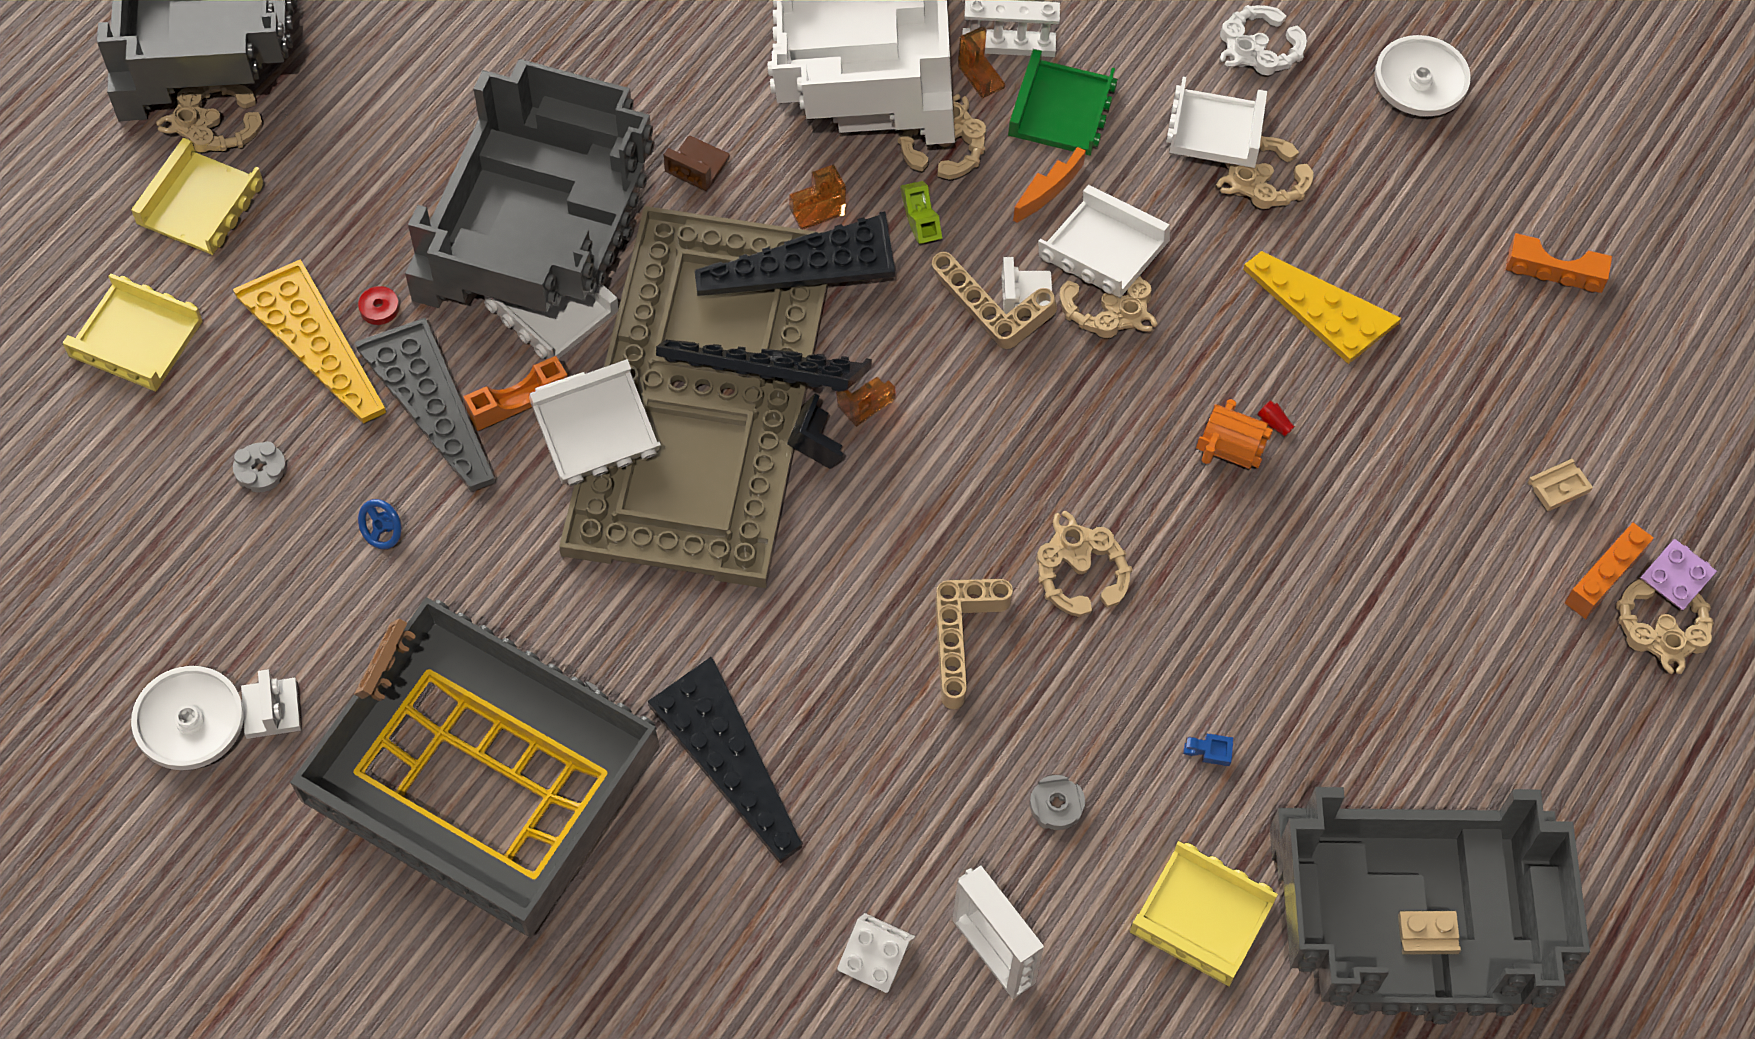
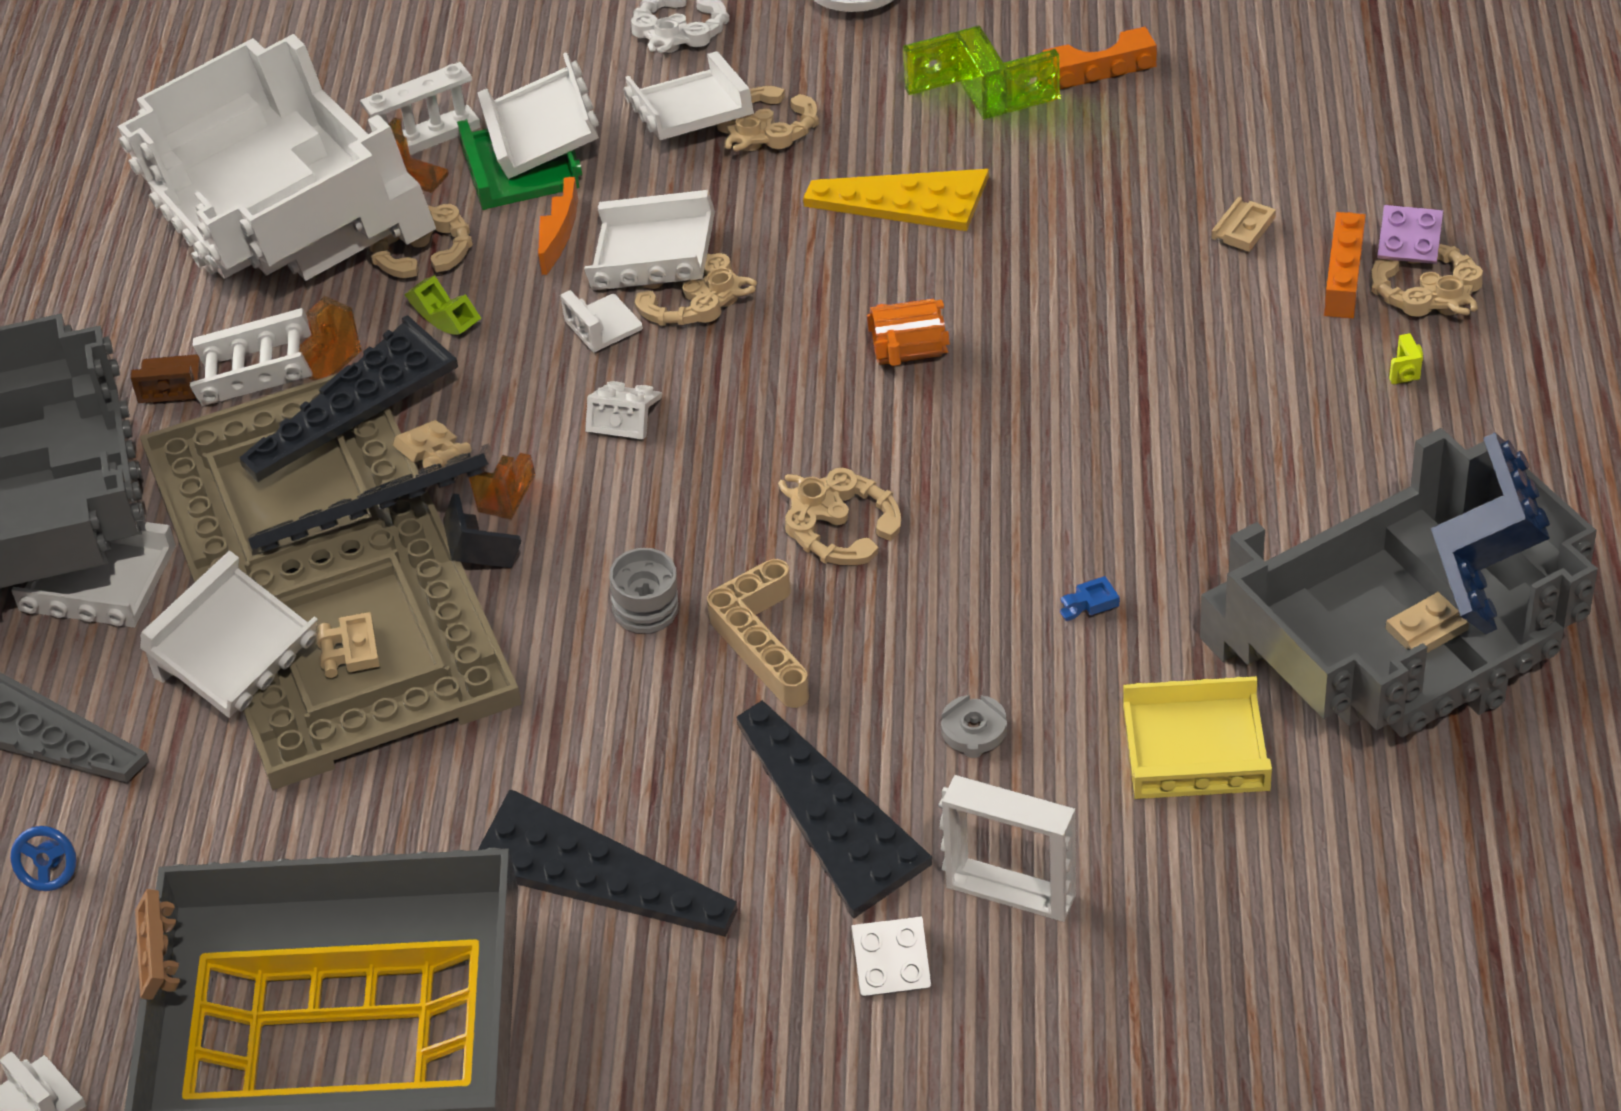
camera: 25 degrees left, 15 degrees down
orange arch [463,356,568,431] -> none
tan beam [932,252,1057,349] -> none
red cone [1257,400,1295,437] -> none
none -> white fence [190,308,314,406]
none -> tan plate [316,612,380,678]
none -> tan plate [393,420,472,468]
none -> white panel [478,52,599,179]
none -> white bracket [585,381,662,439]
none -> light grey wheel [609,548,678,633]
none -> black wing [737,700,932,919]
none -> clear neon green bracket [903,25,1060,120]
none -> neon yellow bracket [1389,333,1423,384]
none -> dark blue bracket [1431,433,1550,634]

